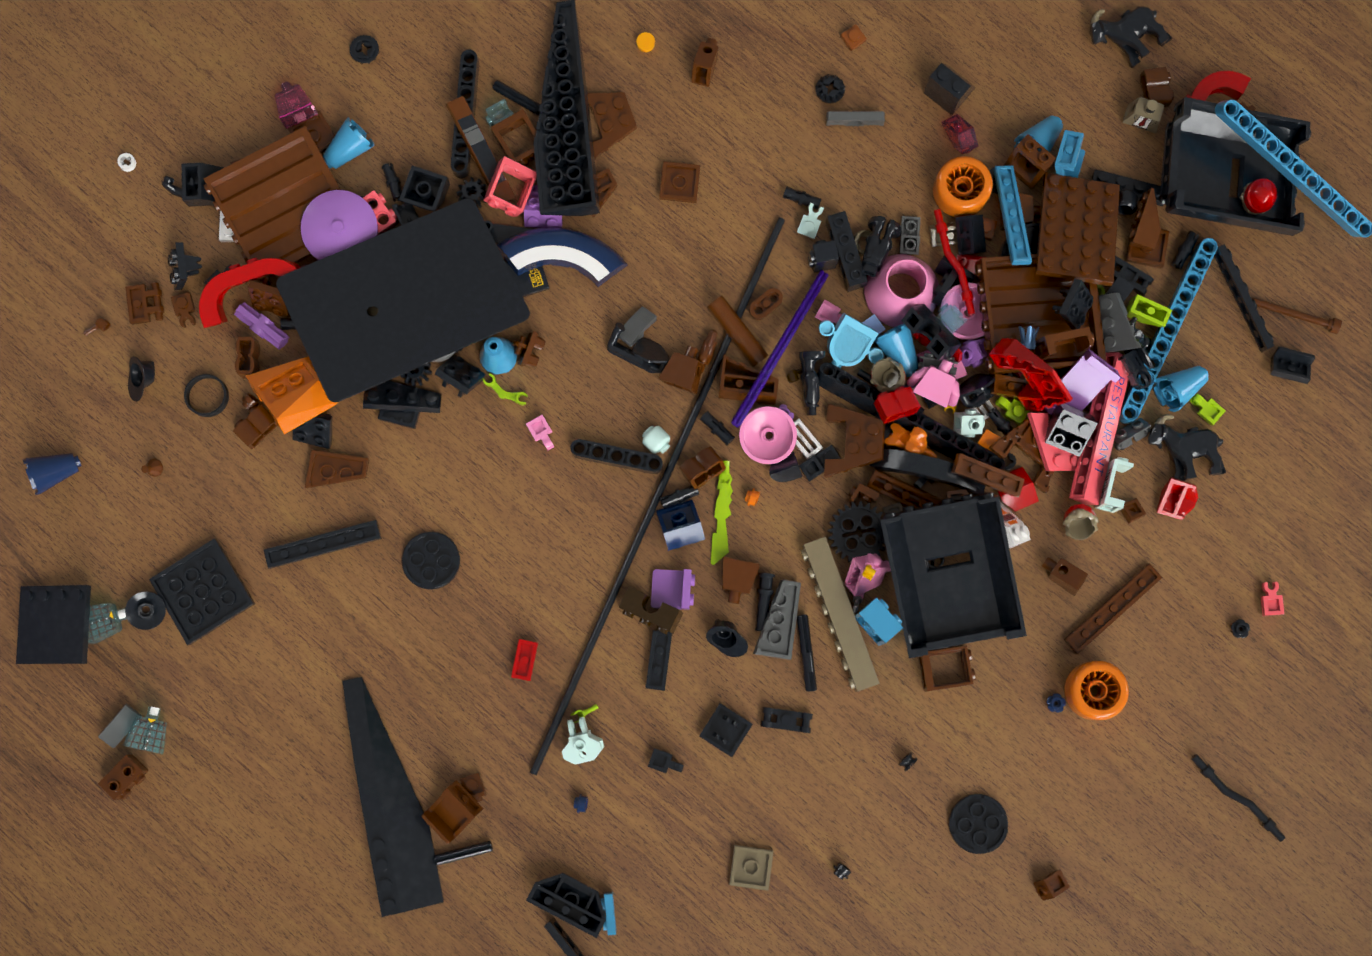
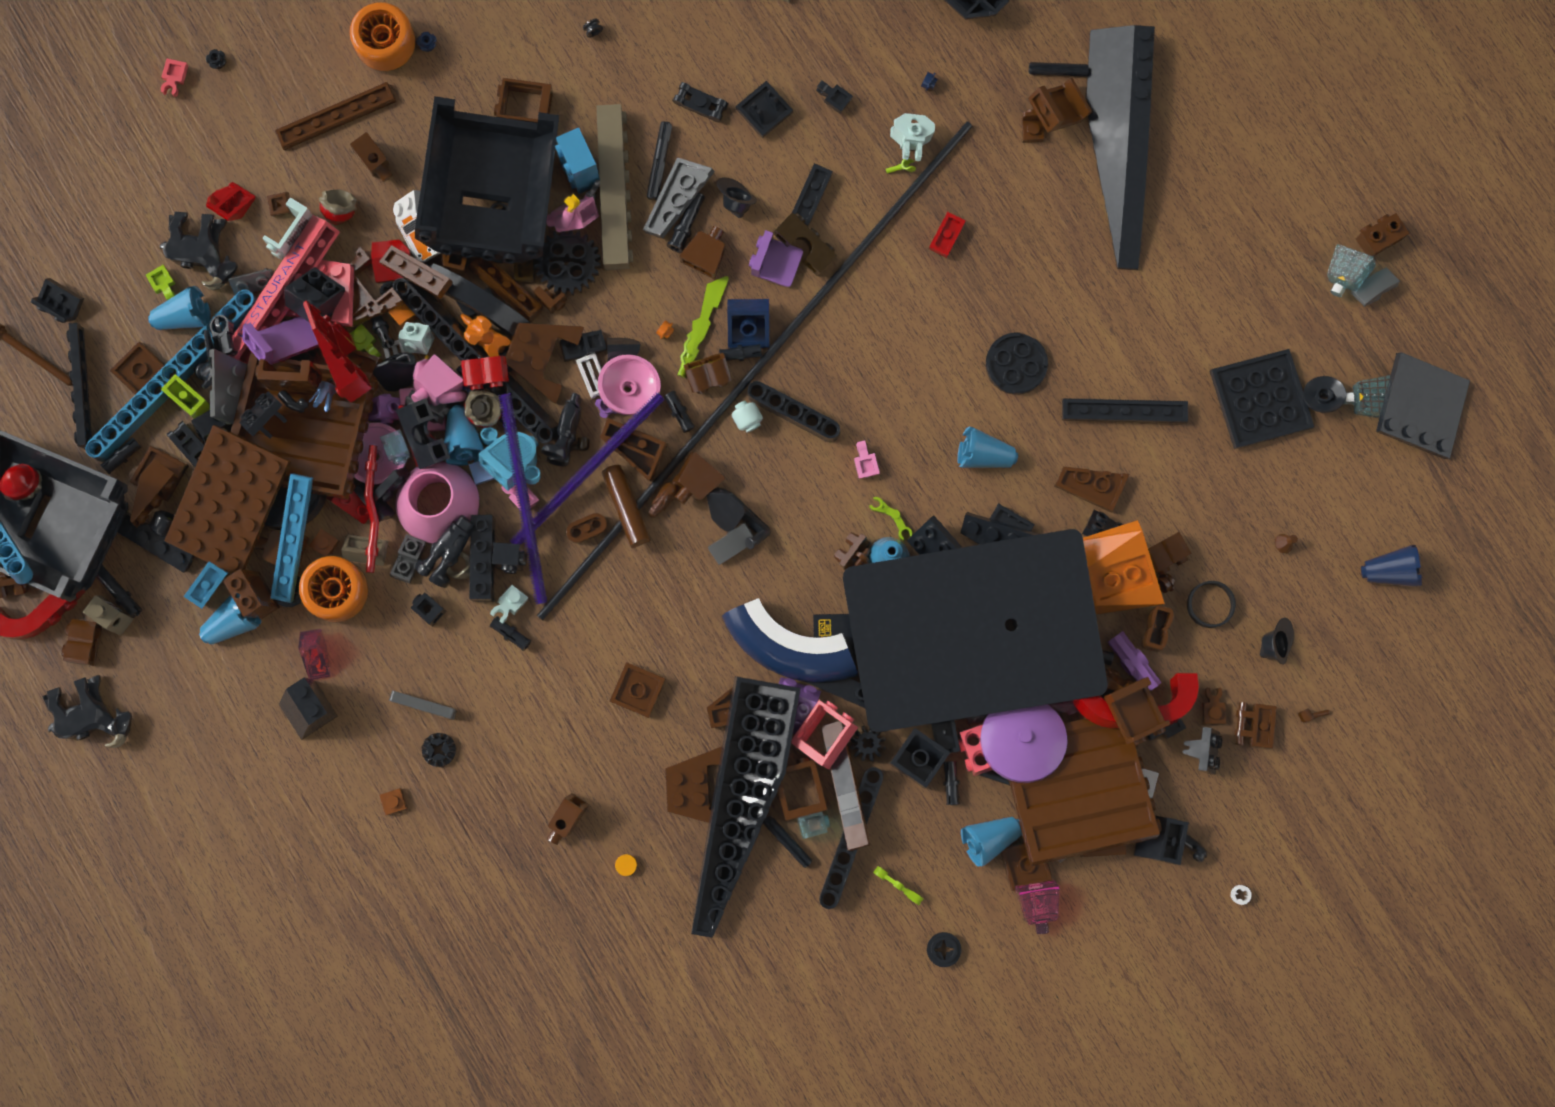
camera: 165 degrees left, 0 degrees up
black hinge [955,215,986,255] -> none
none -> black pin [96,564,143,618]
none -> reddish brown tile [109,341,165,395]
none -> black arm [278,390,309,413]
none -> black brick [411,592,447,627]
none -> dark purple axle [498,393,547,604]
none -> lime piece [873,866,924,905]
none -> dark azure cone [957,426,1018,468]
none -> reddish brown panel [1104,677,1170,745]

